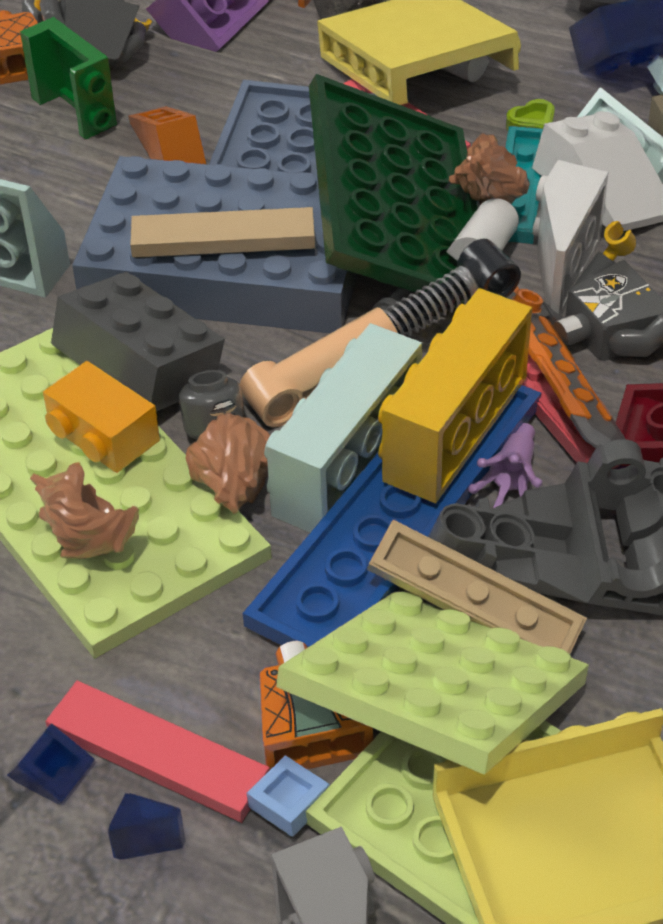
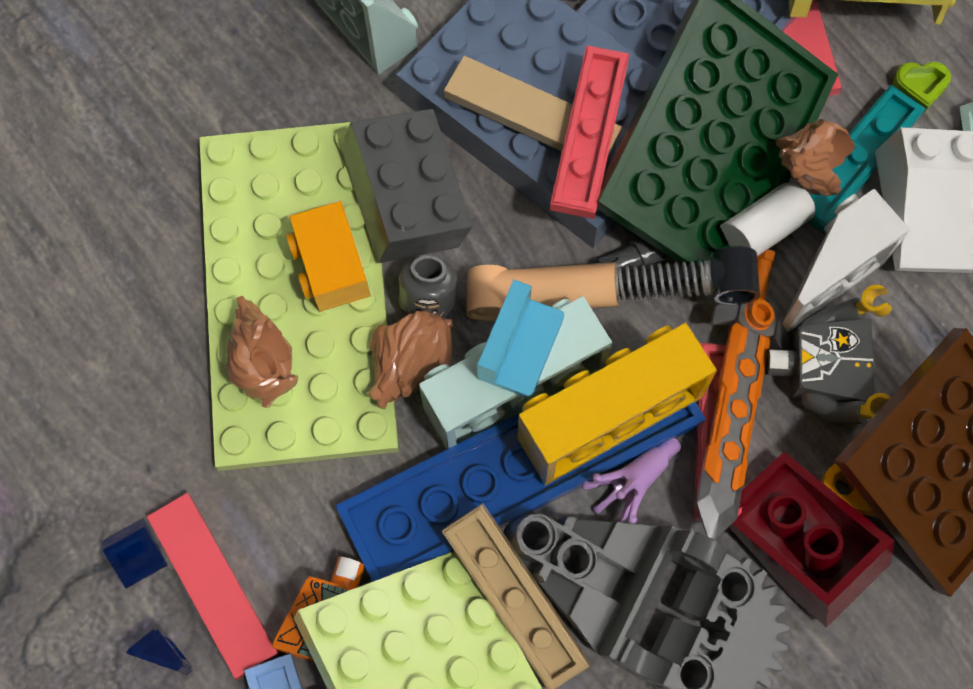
camera: 30 degrees right, 25 degrees up
none -> medium azure panel [477,279,565,398]
none -> coral tile [550,45,630,219]

